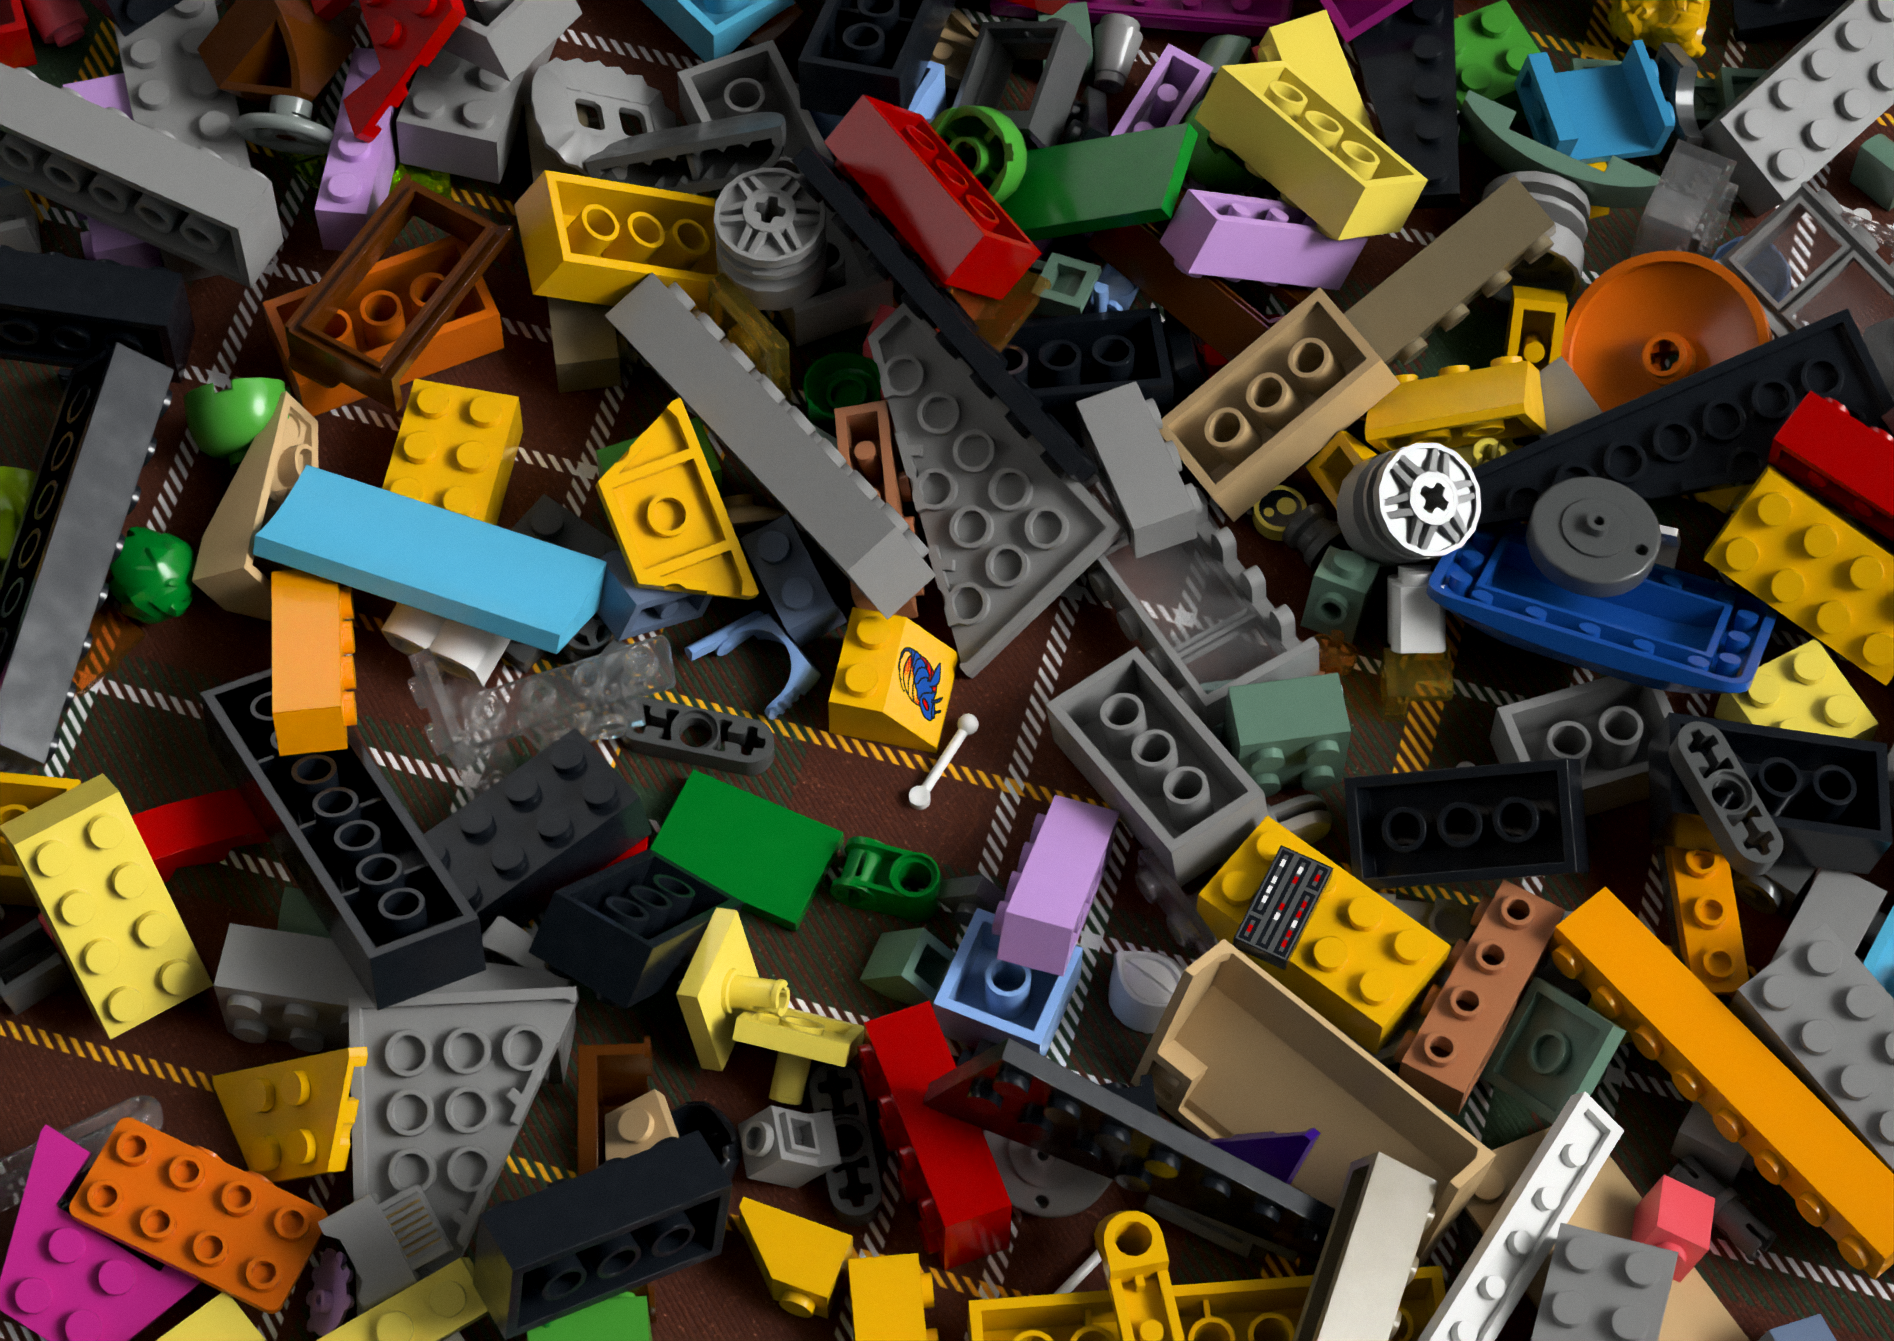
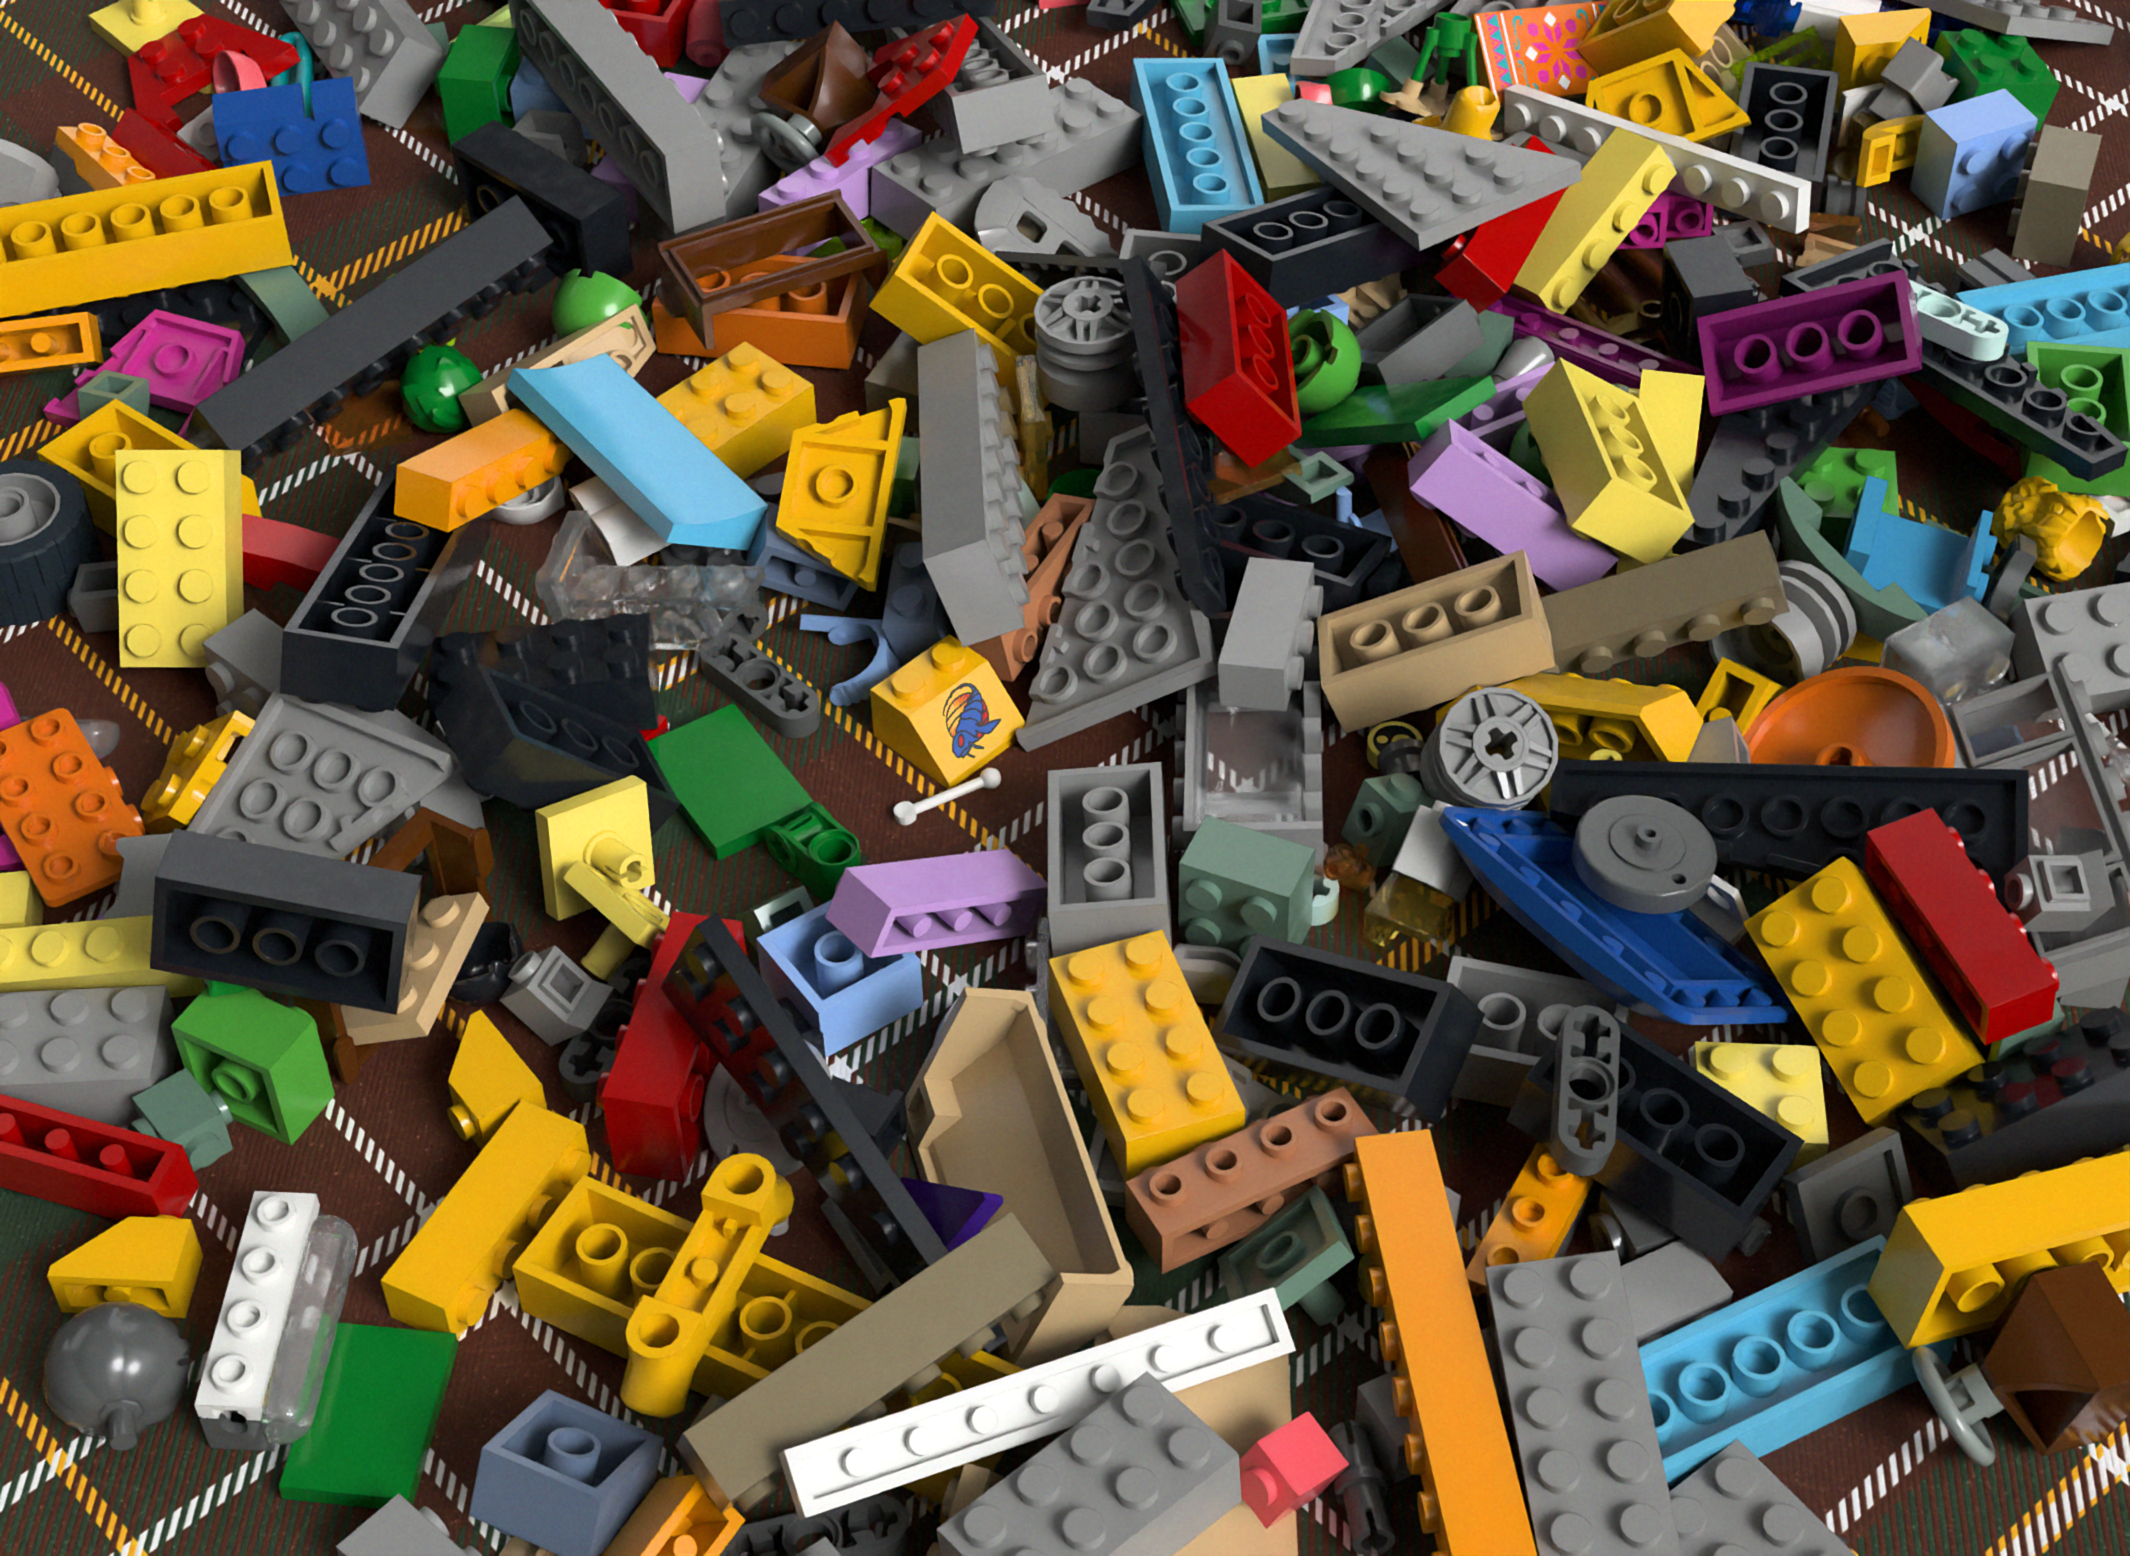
camera: 35 degrees right, 15 degrees down
tile [1232,845,1334,970] -> none

